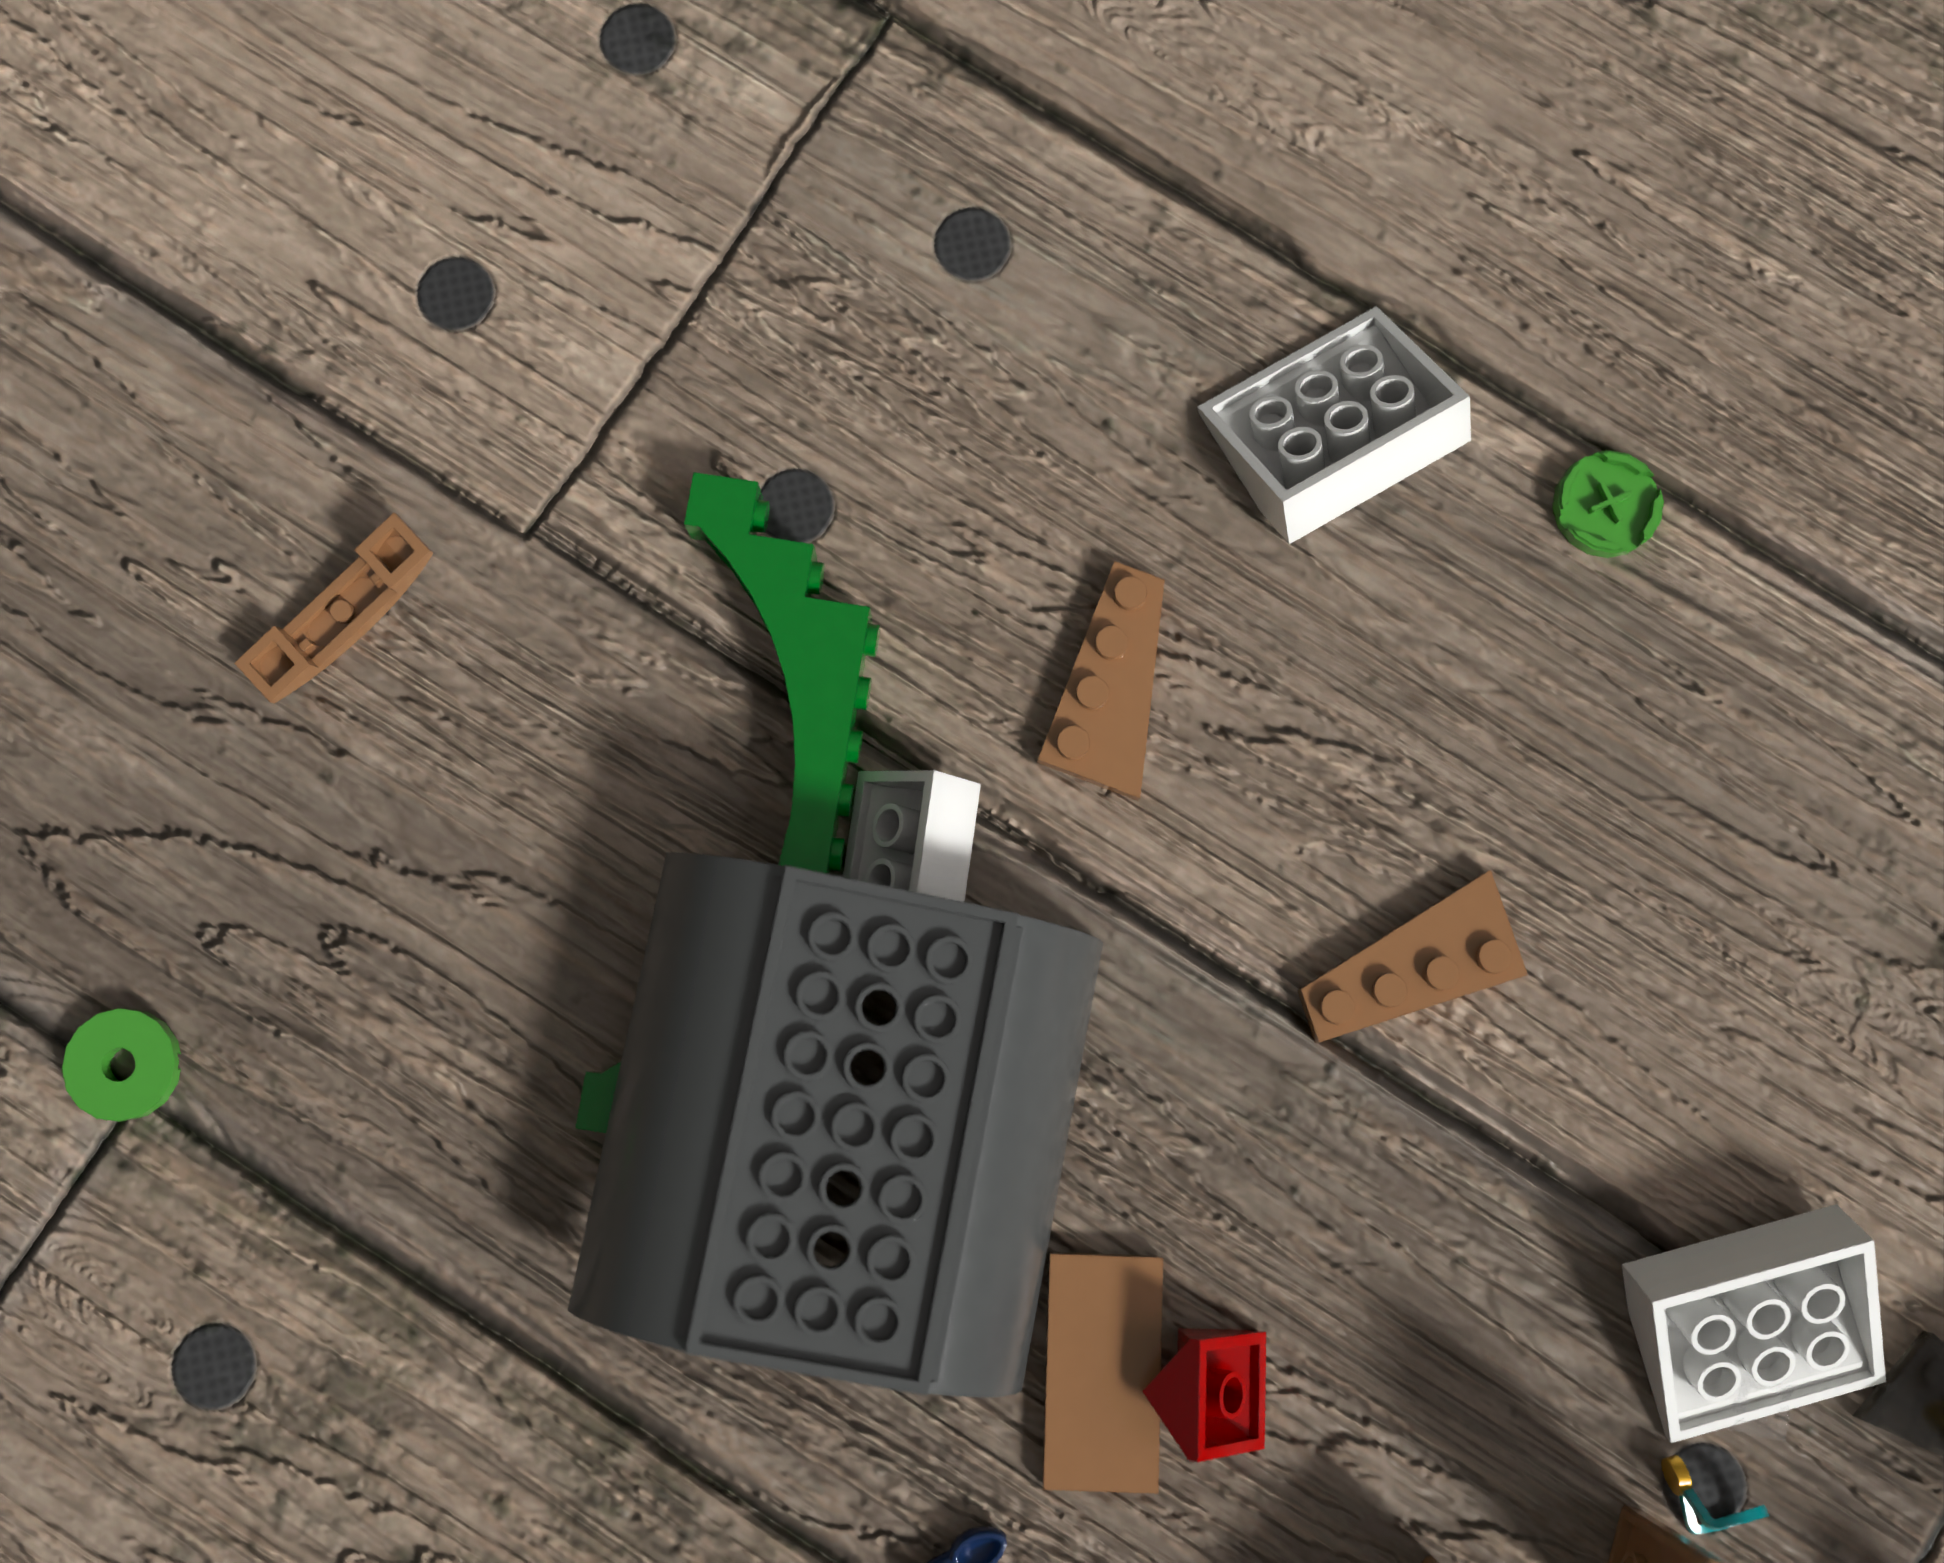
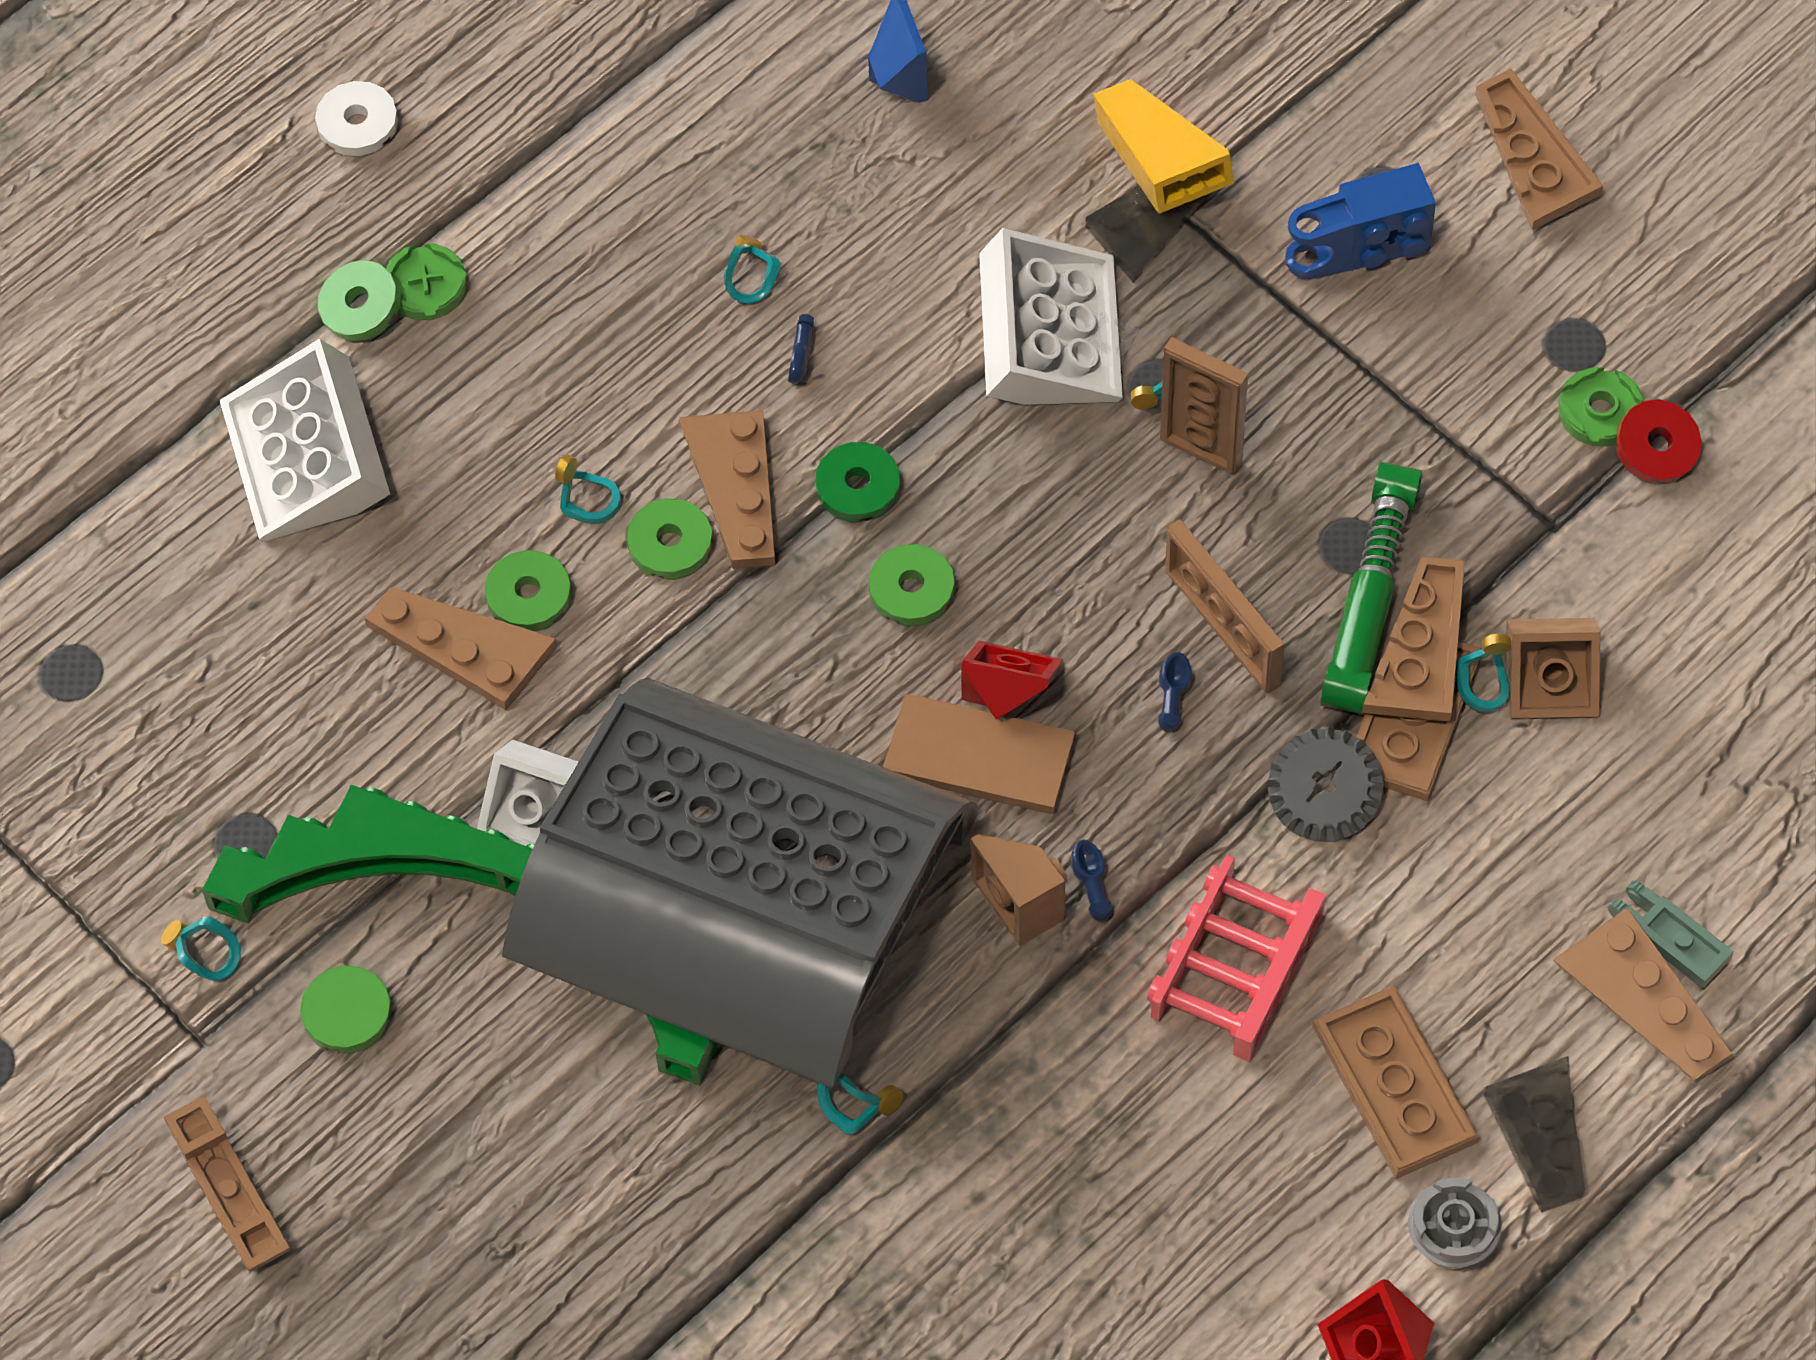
camera: 70 degrees left, 20 degrees down
none -> teal piece [161,917,241,981]
none -> bright green tile [300,966,392,1054]
none -> white tile [315,81,398,156]
none -> tile [318,260,401,342]
none -> bright green tile [484,550,572,631]
none -> teal piece [555,455,622,524]
none -> bright green tile [627,498,713,580]
none -> teal piece [723,234,781,304]
none -> dark blue piece [788,314,814,384]
none -> green tile [815,442,900,522]
none -> teal piece [817,1073,903,1134]
none -> bright green tile [868,544,955,626]
none -> medium nougat slope [970,834,1068,946]

